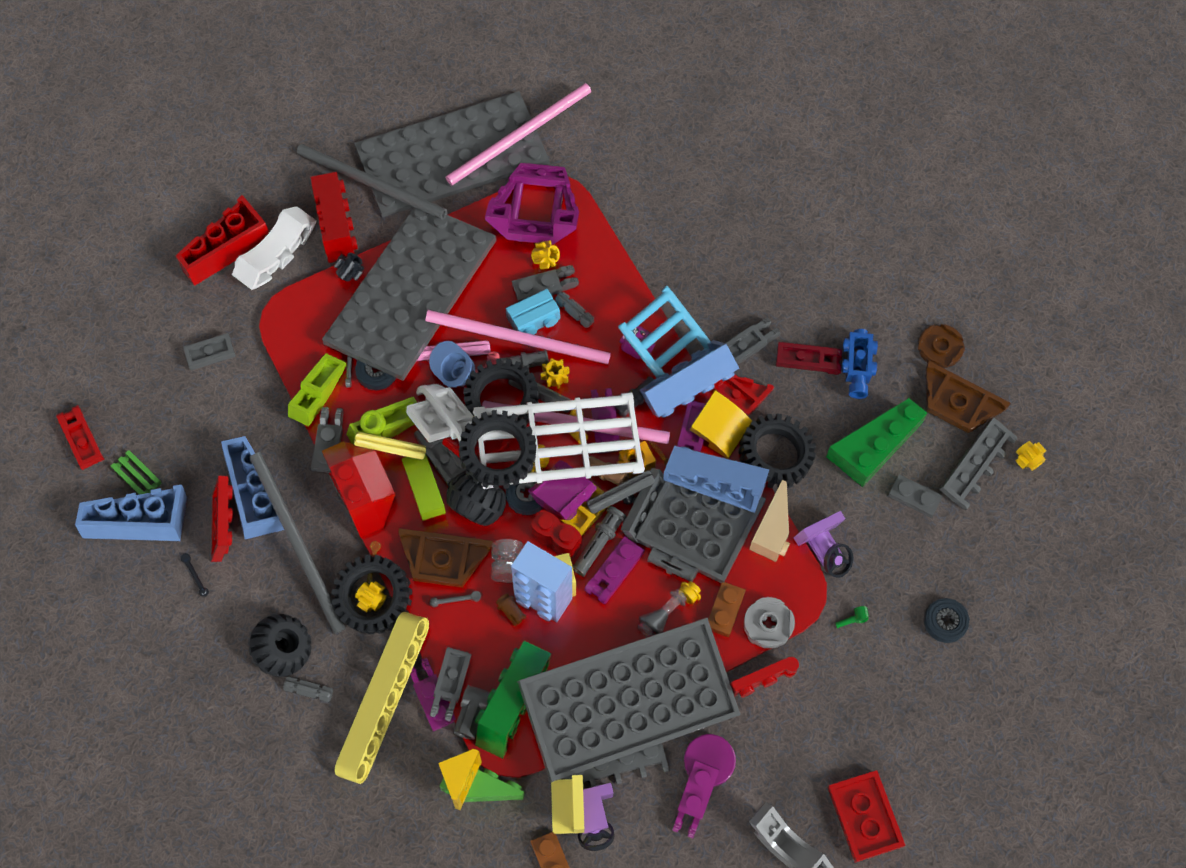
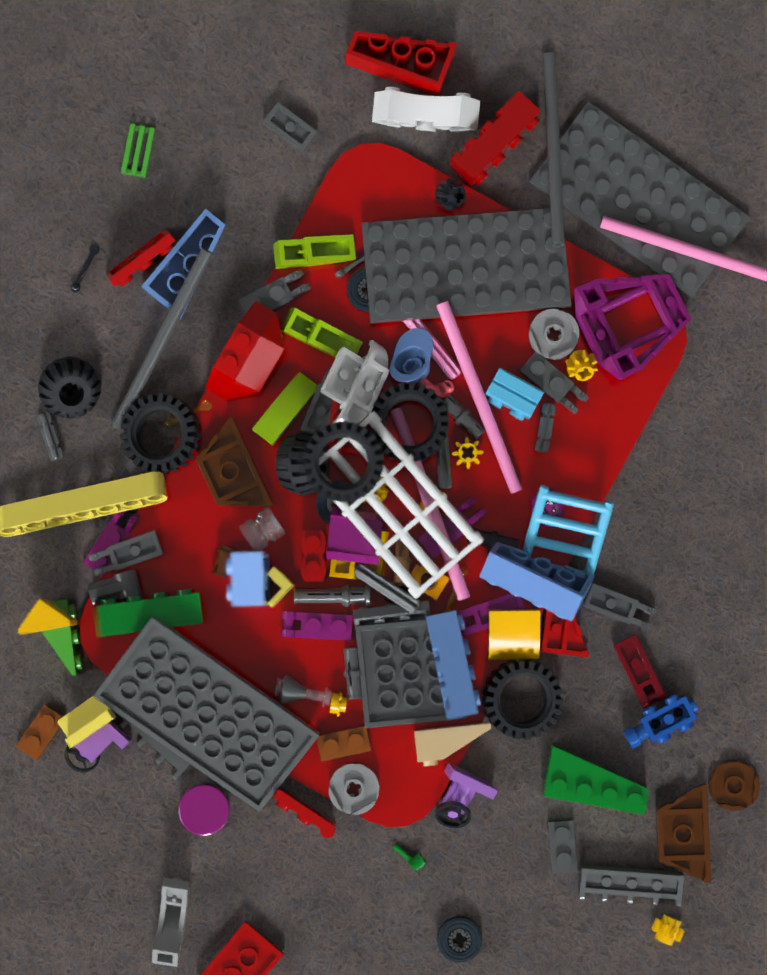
camera: 65 degrees right, 20 degrees up
red plate [56,405,105,470] -> none
medium blue wedge [75,484,187,541] -> none
light yellow axle [354,432,426,460] -> none
yellow gear [355,581,387,613] -> none
lime tile [360,410,386,435] -> none
dark grey hinge [429,591,481,607] -> none
magenta hinge [672,760,720,838] -> none
none -> light grey plate [528,309,579,360]

